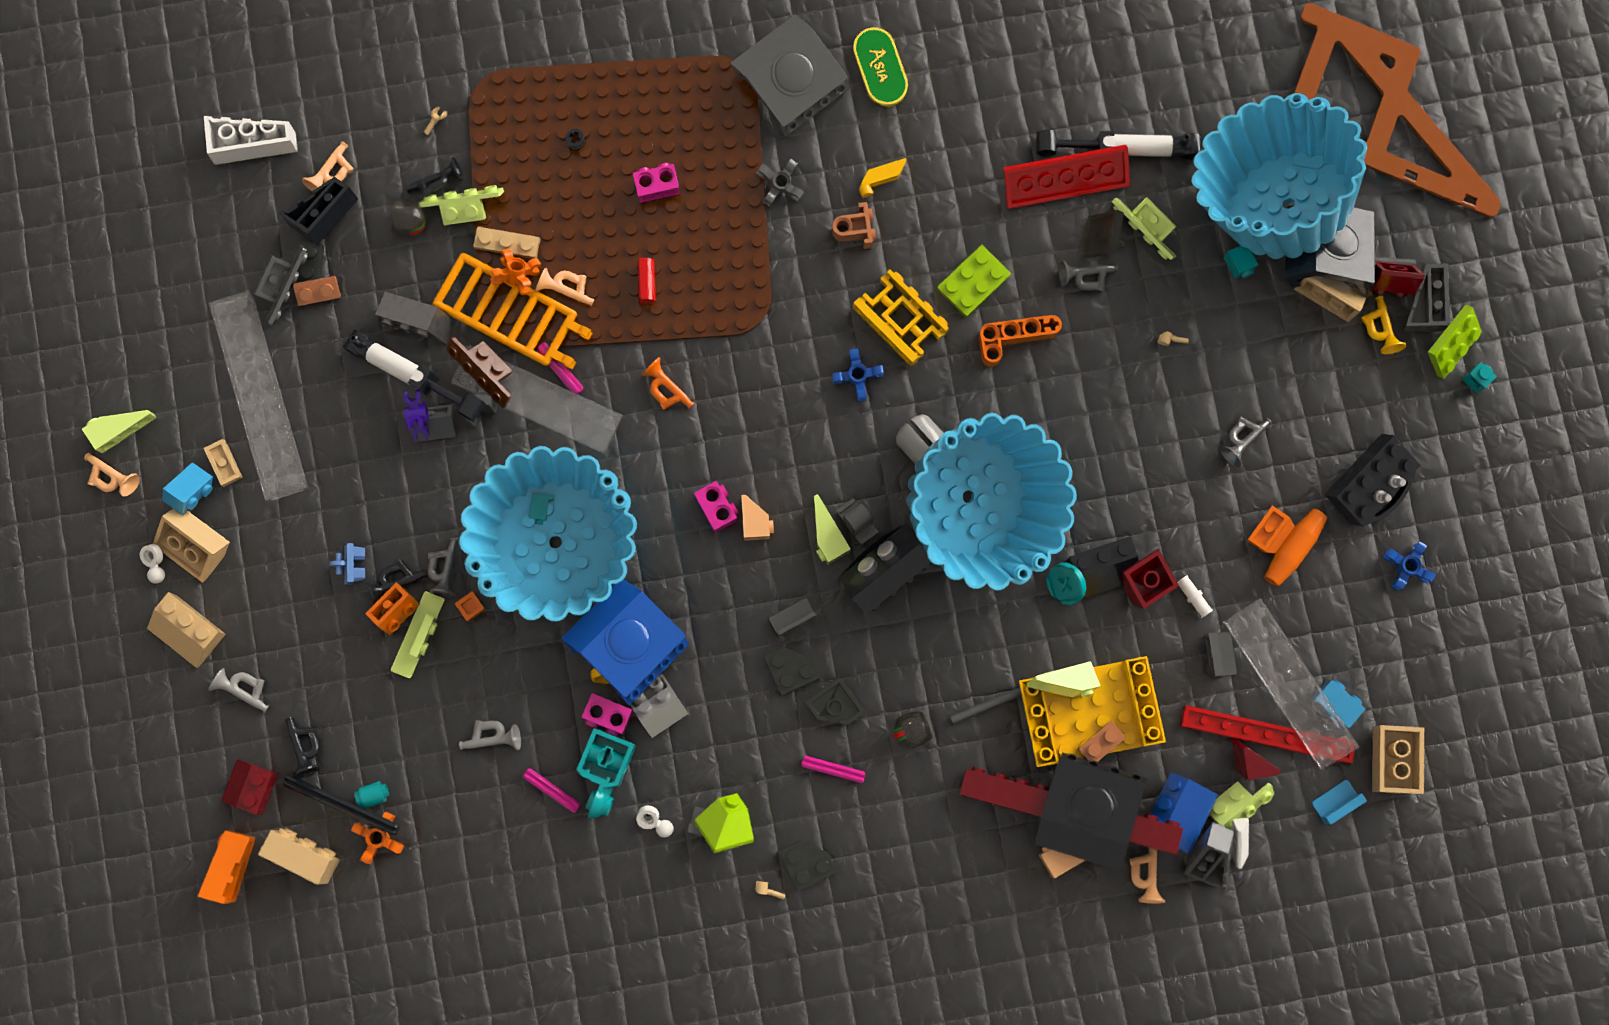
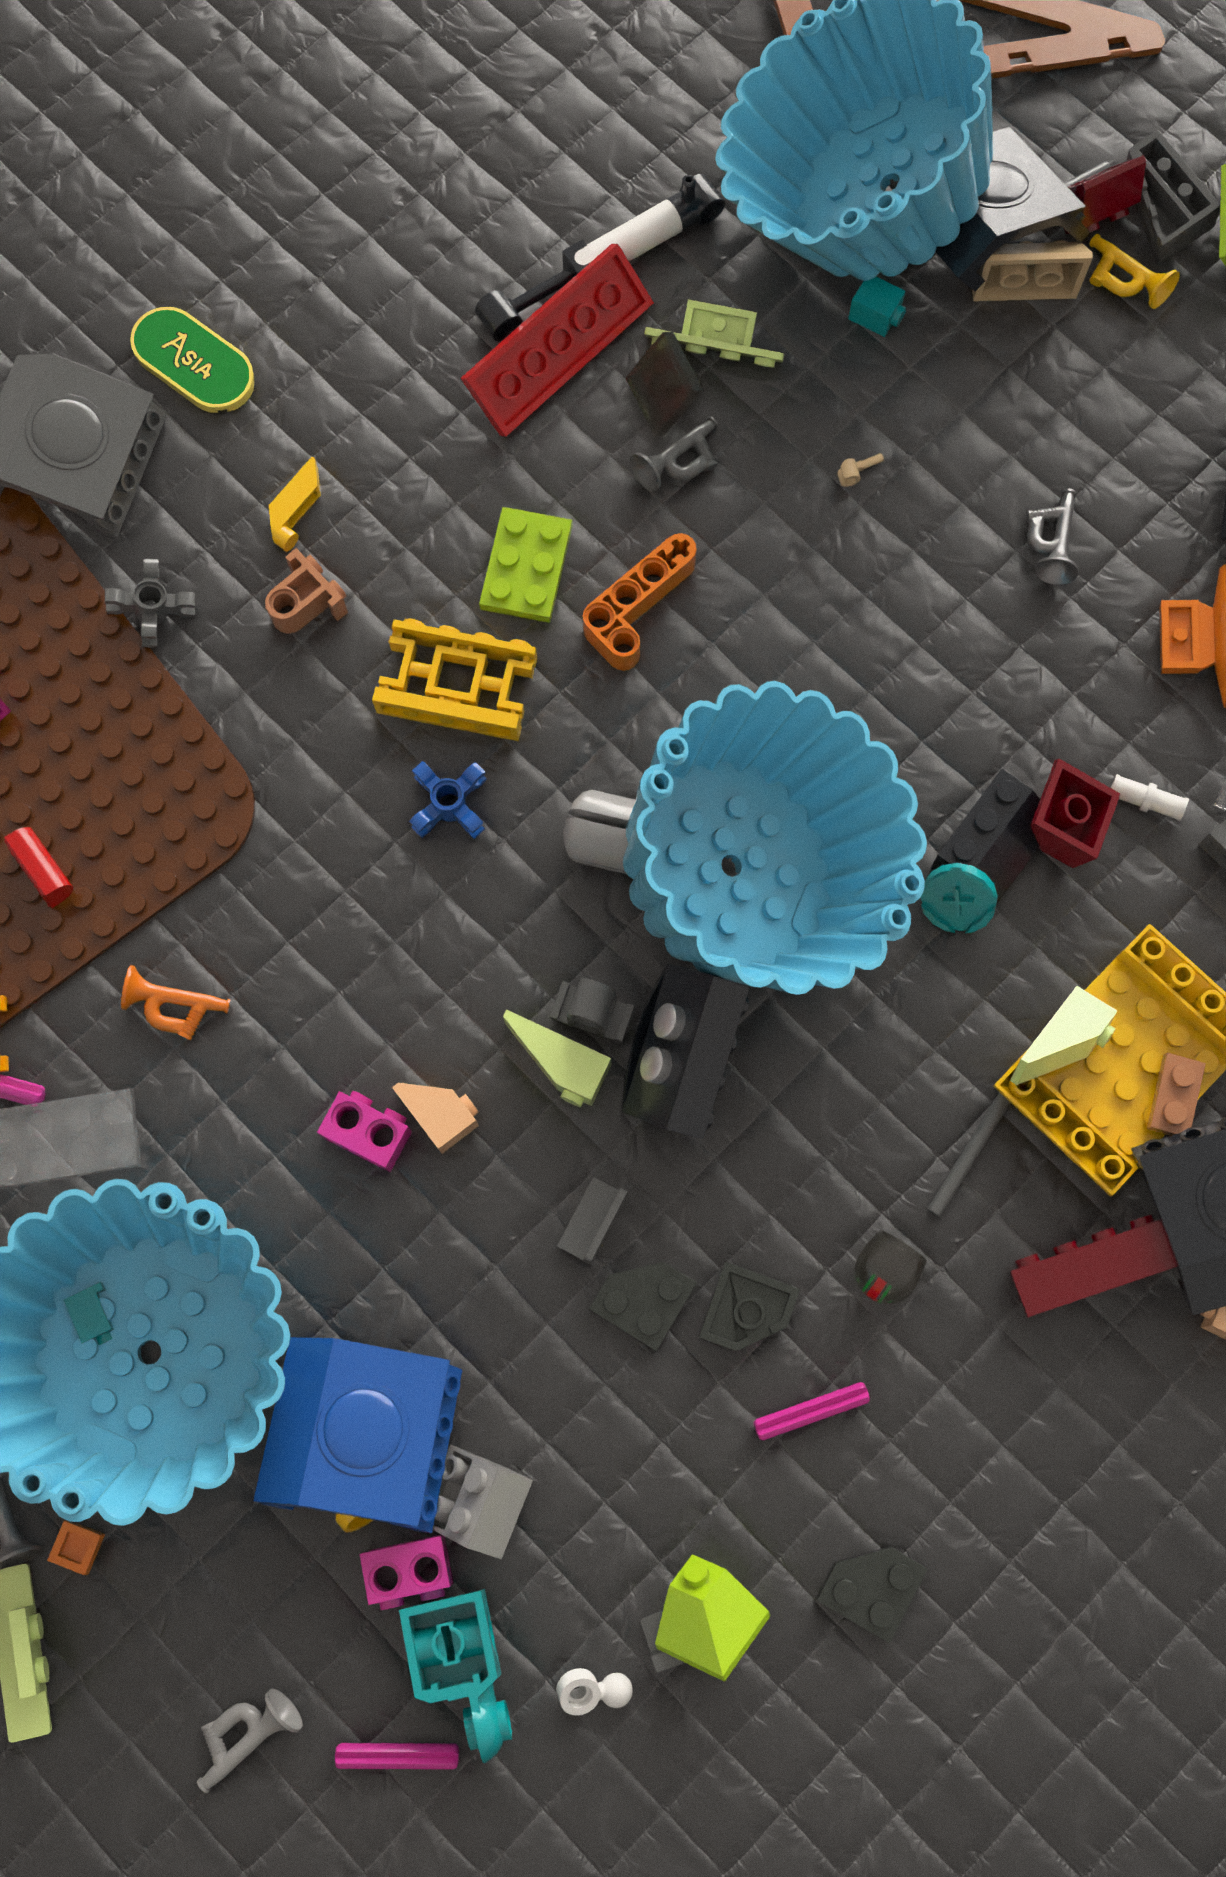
camera: 30 degrees left, 5 degrees down
tan hand [755,881,785,900] -> none

